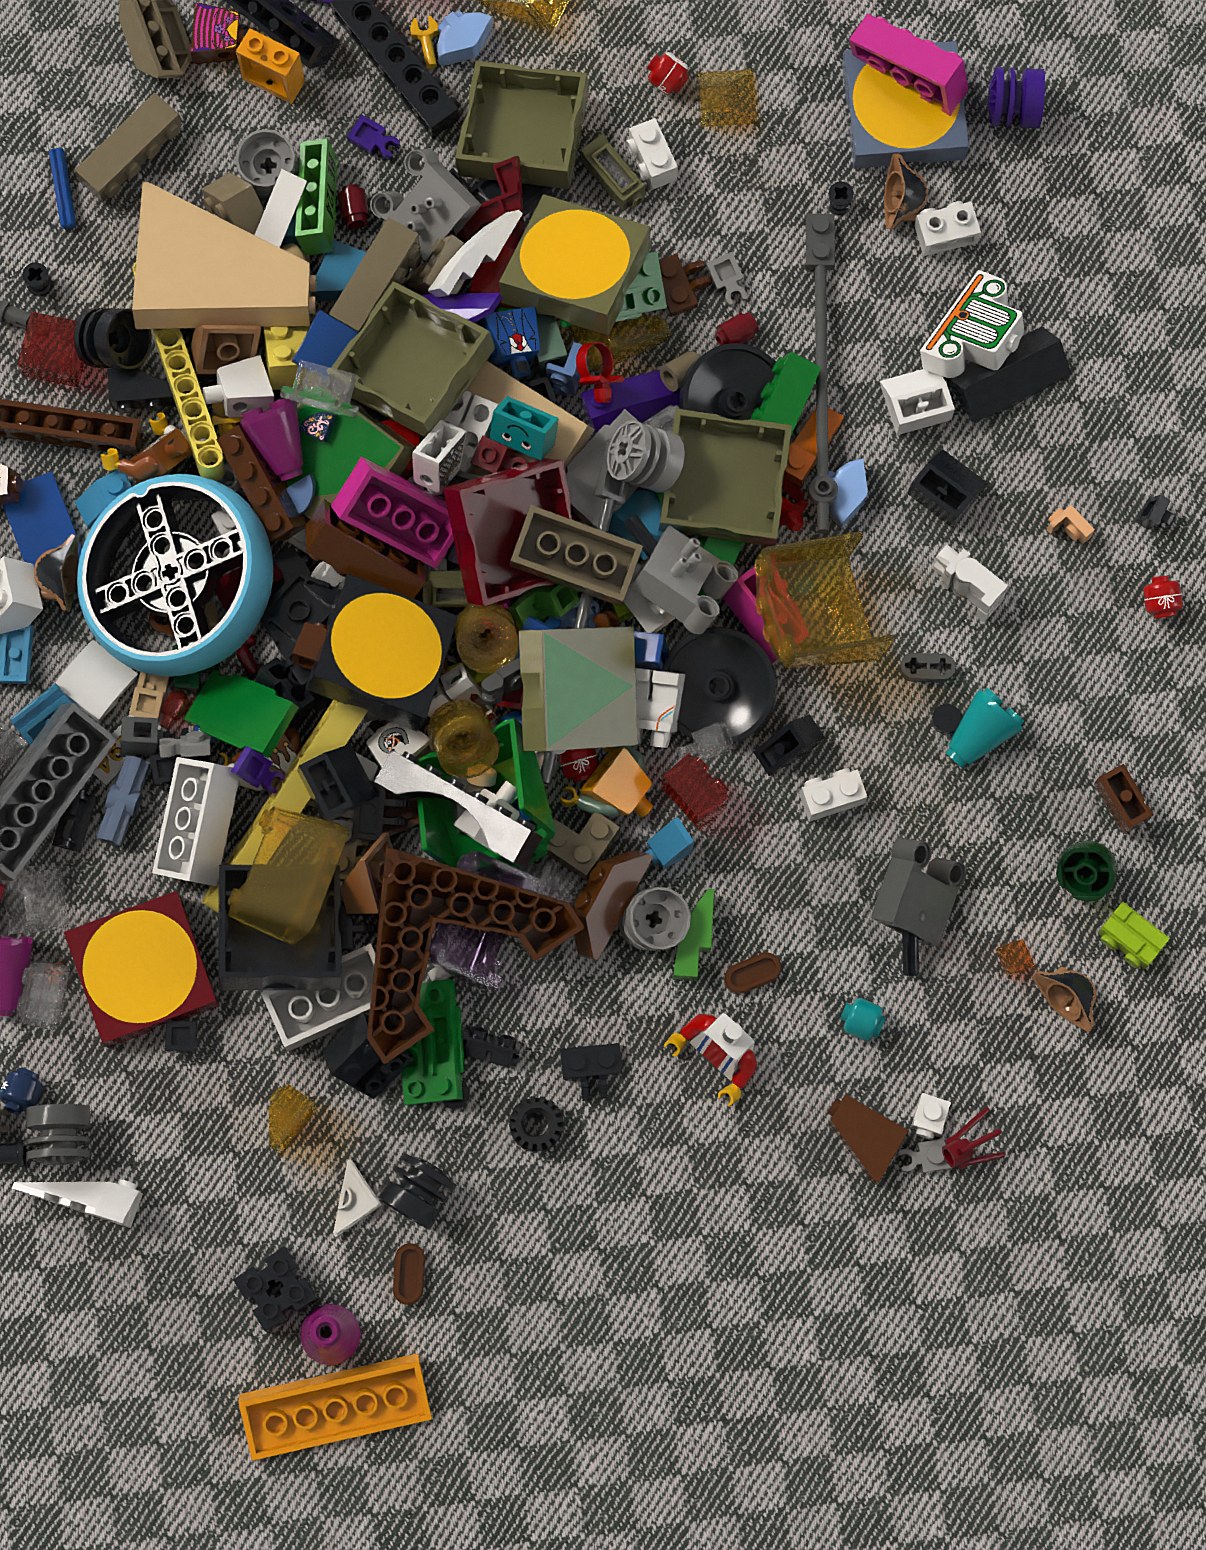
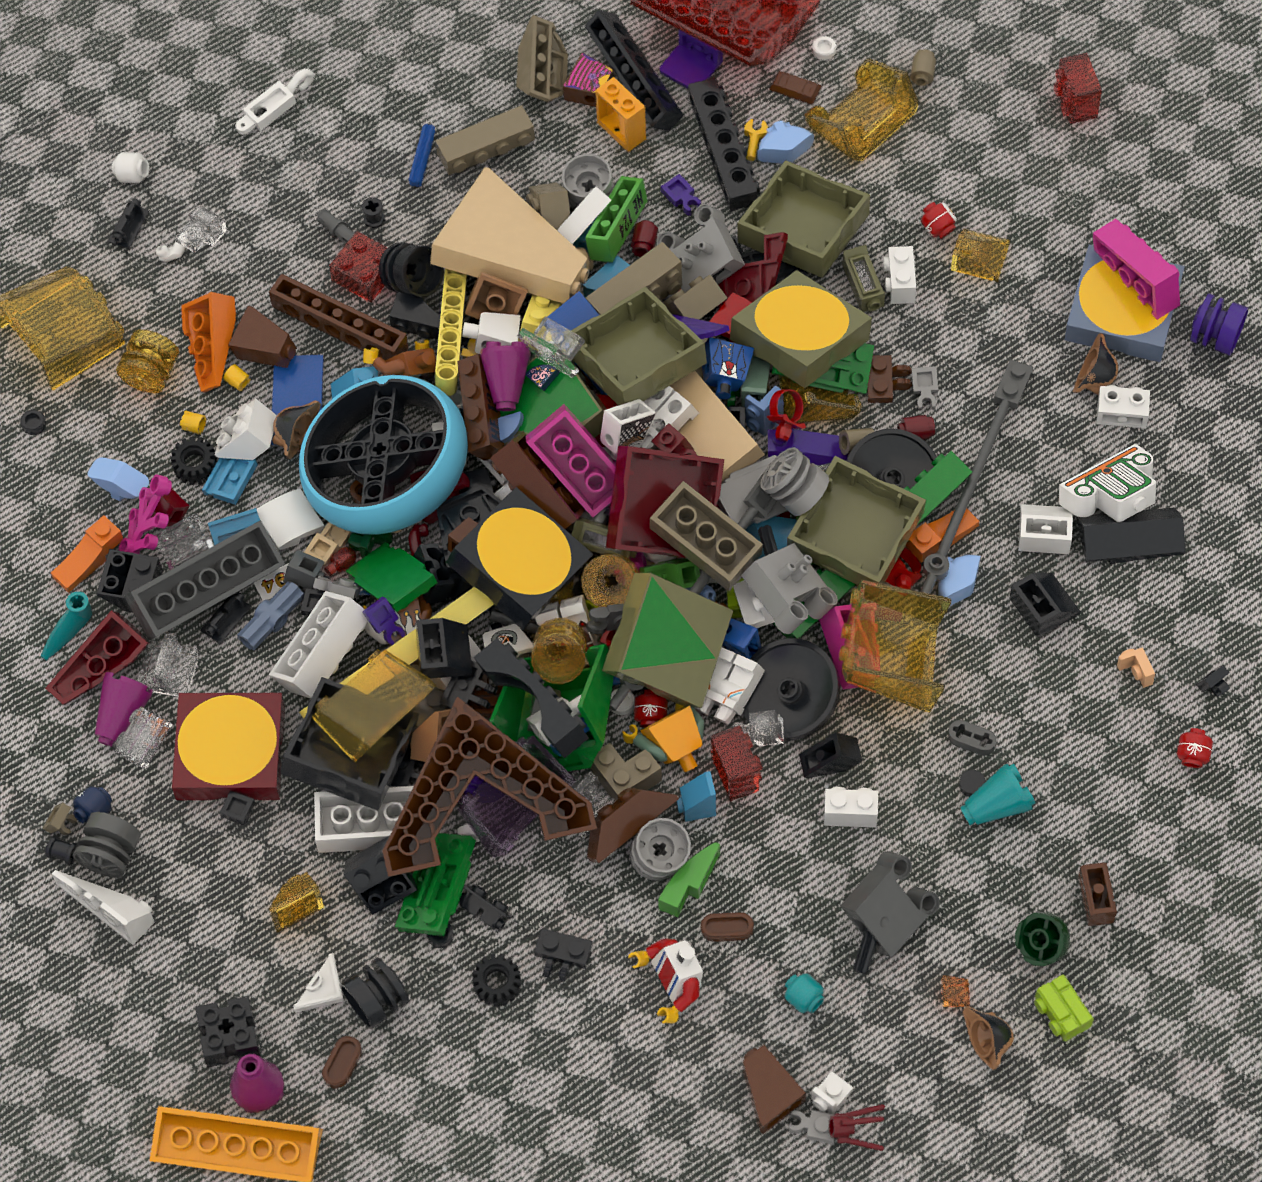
camera: 25 degrees right, 15 degrees down
white slope [428,210,523,297] -> none
white tile [466,765,497,787] -> none
teal brick [490,396,559,461] -> none
black bush [827,181,854,215] -> none
white hips [933,545,1008,622] -> none

